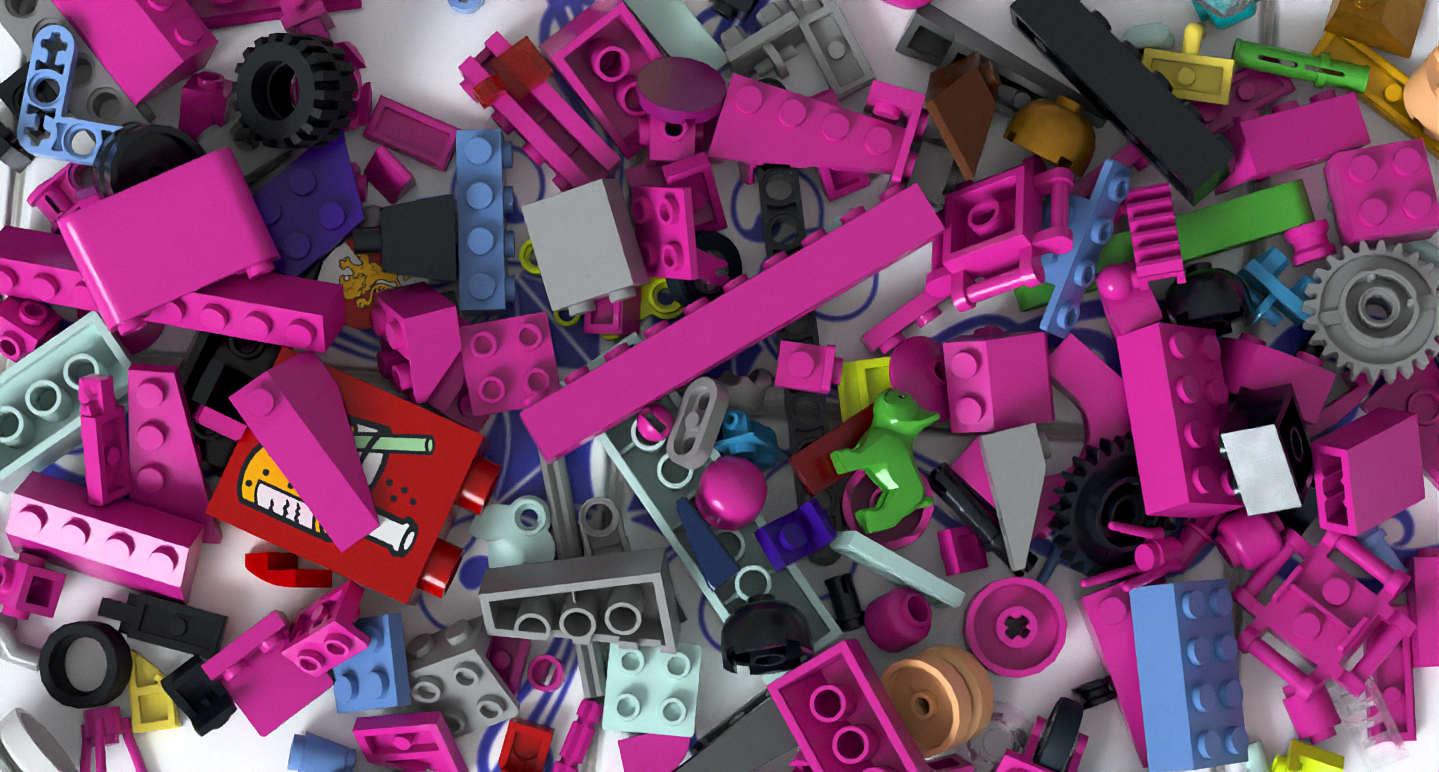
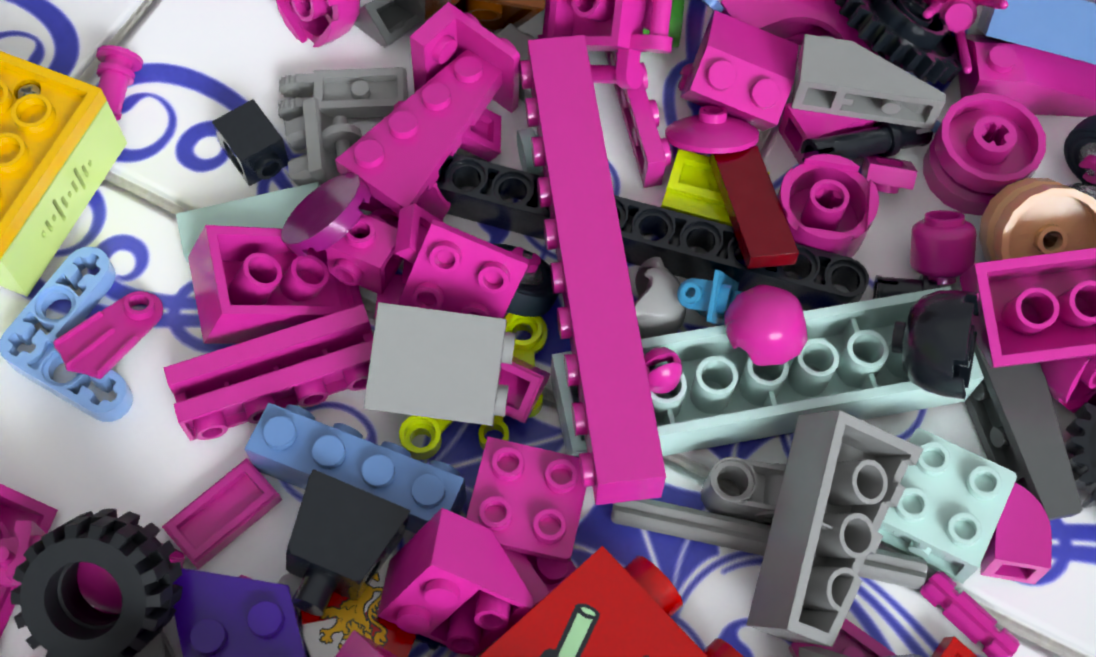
camera: 70 degrees left, 20 degrees down
dark pink slope [364,145,416,204] -> none
light aqua plate [468,495,556,568] -> none
clear red plate [472,36,554,109] -> none
dark pink hinge [527,655,566,692] -> none
light grey plate [667,377,729,470] -> none
dark blue slope [676,497,741,593] -> none
dark purple bracket [753,498,837,573] -> none
dark pink bracket [774,340,843,394] -> none
light aqua tile [829,531,966,608] -> none
bright green animal [830,387,941,534] -> none
black bush [1071,675,1117,710] -> none

